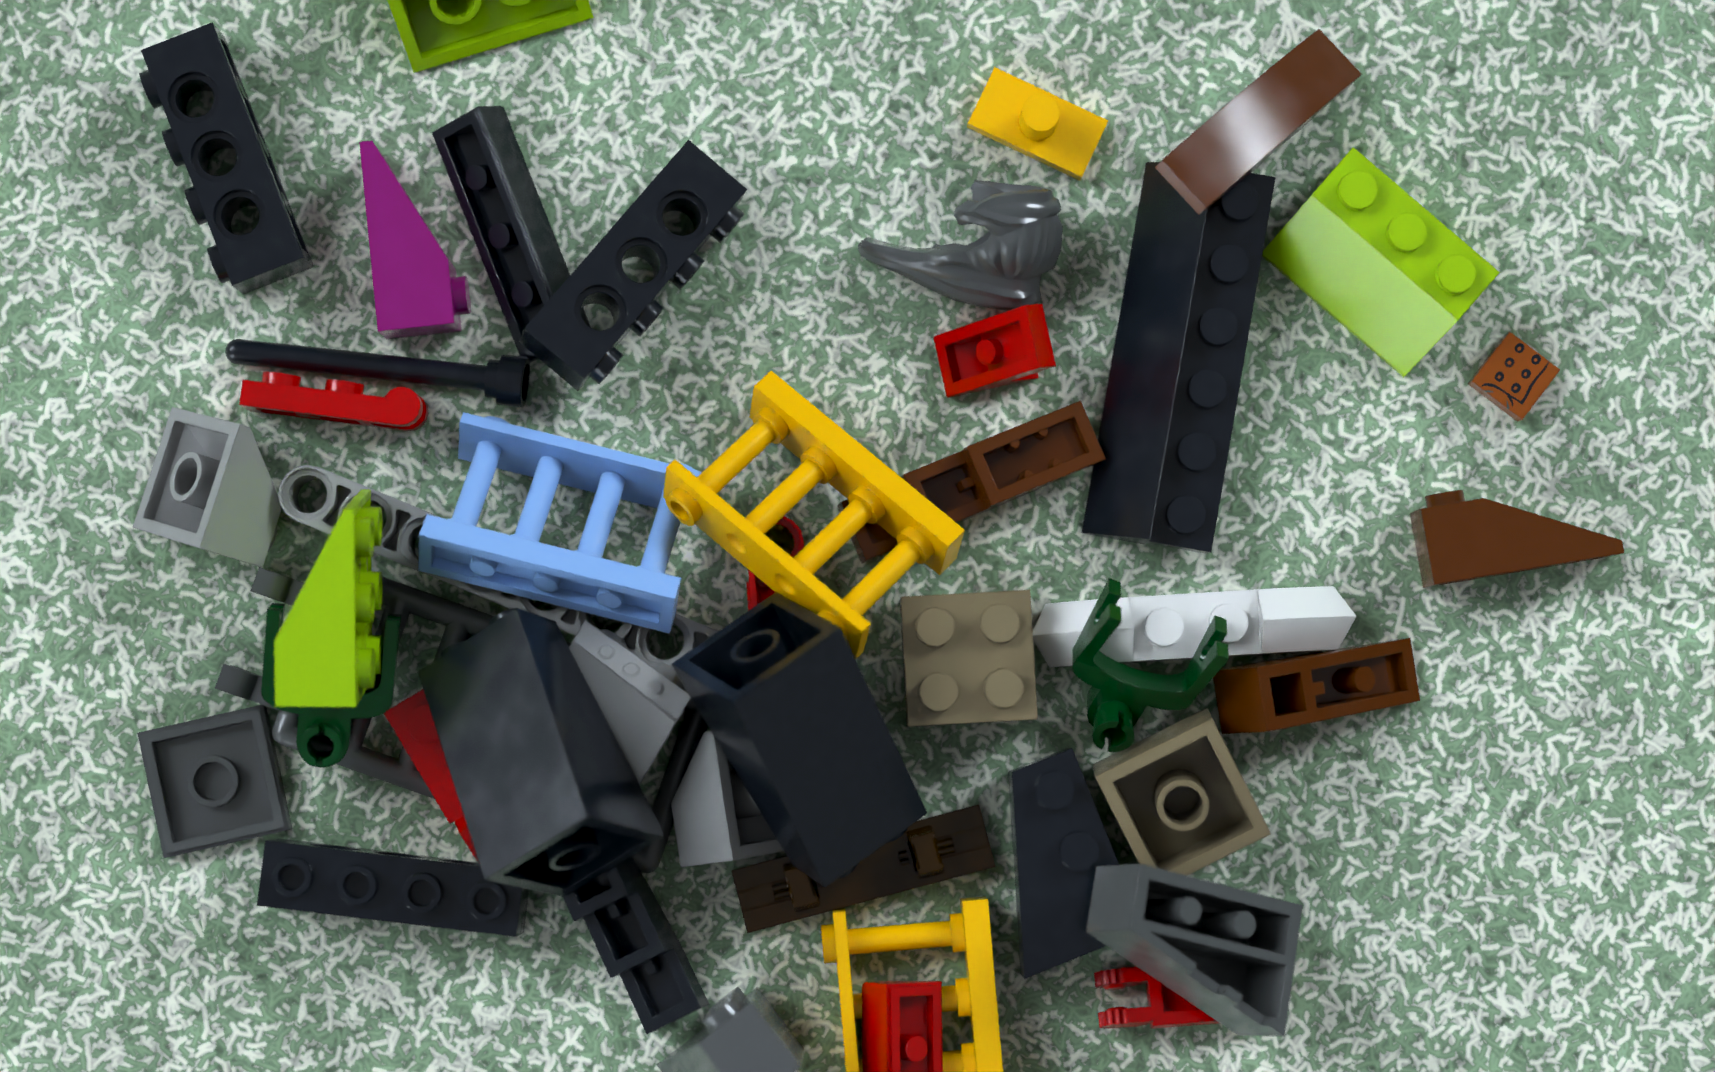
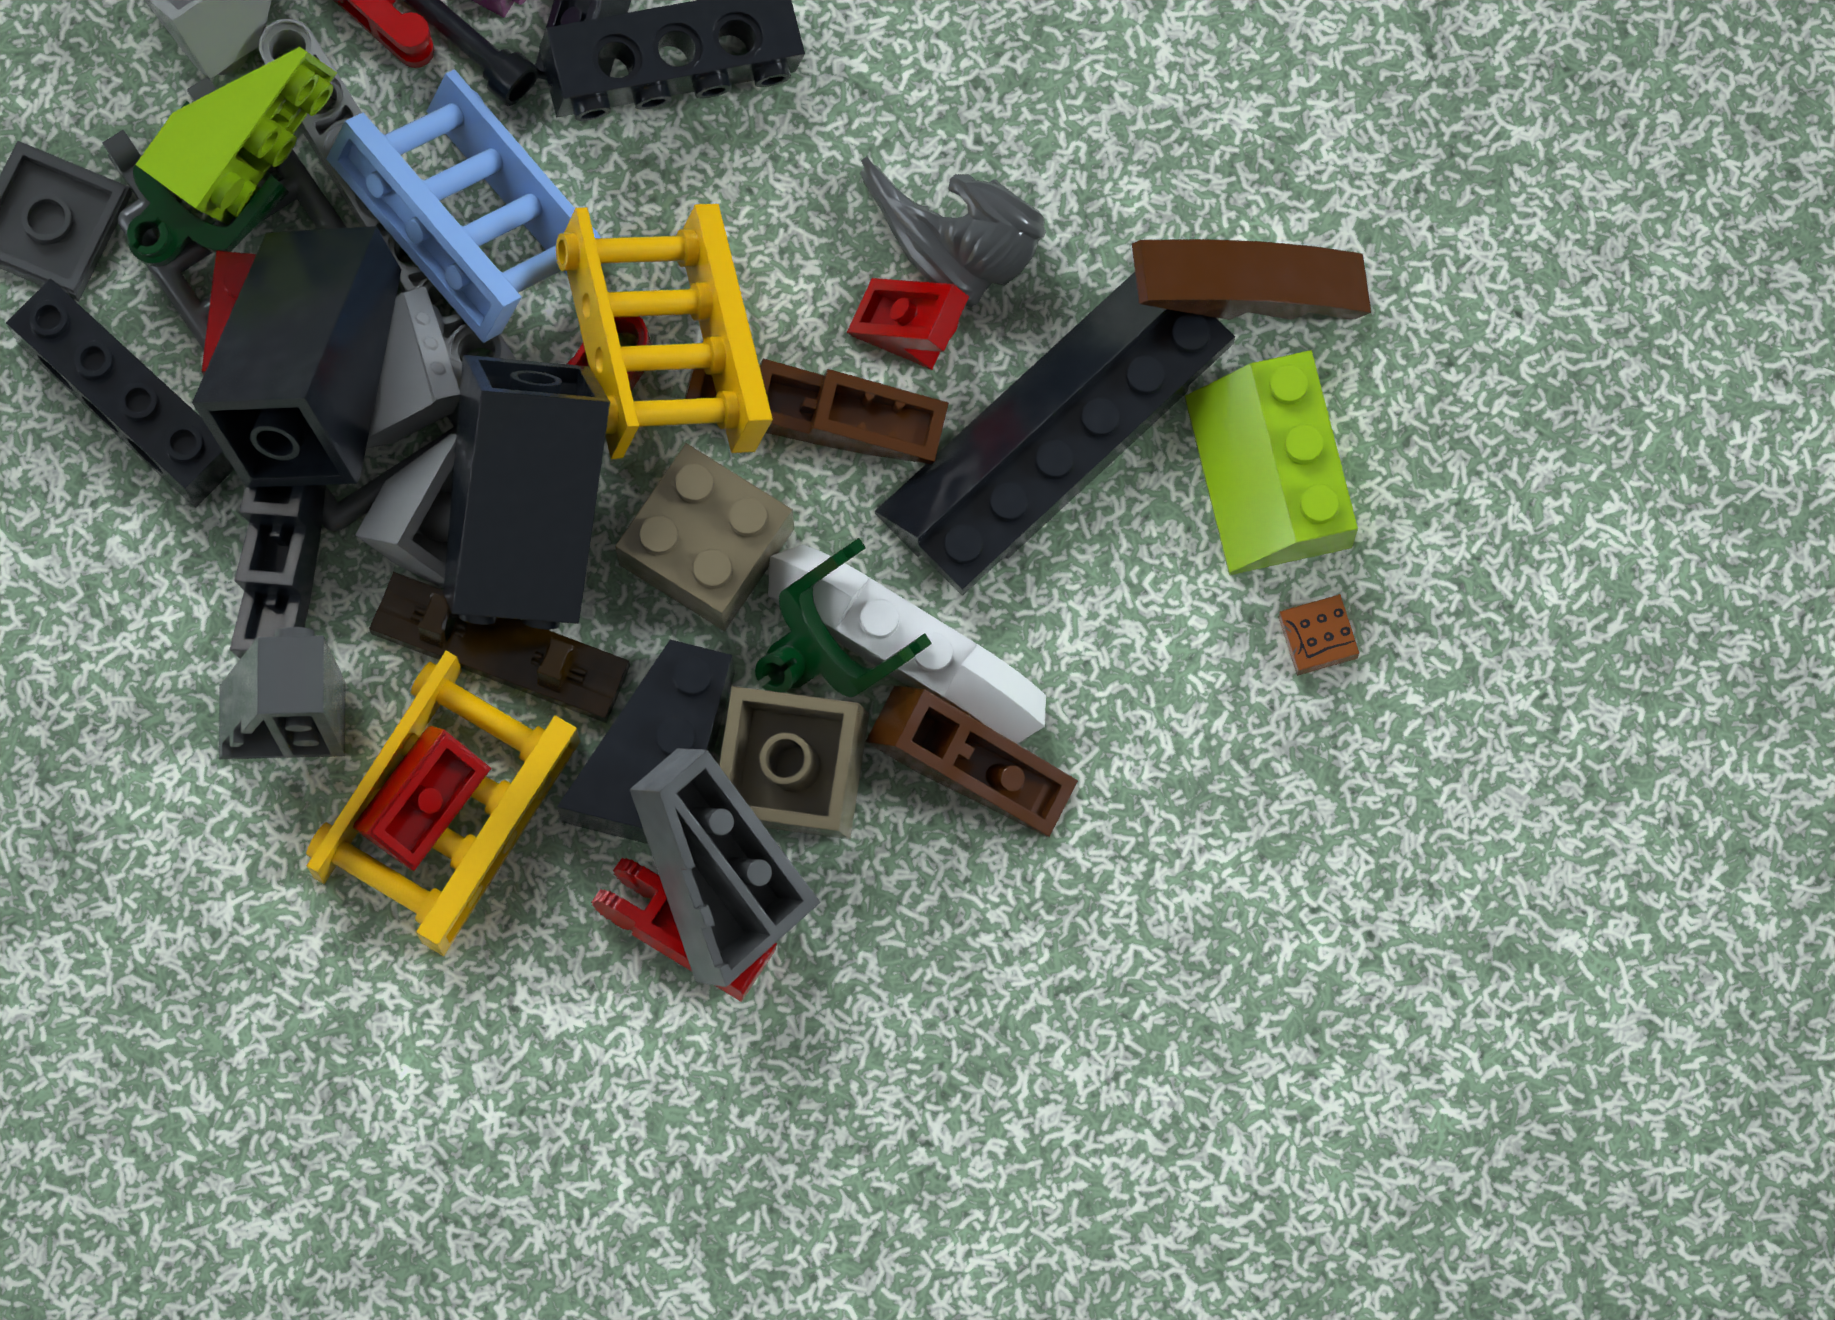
camera: 40 degrees right, 10 degrees down
yellow tile [967,67,1108,181] -> none
reddish brown slope [1410,490,1624,588] -> none

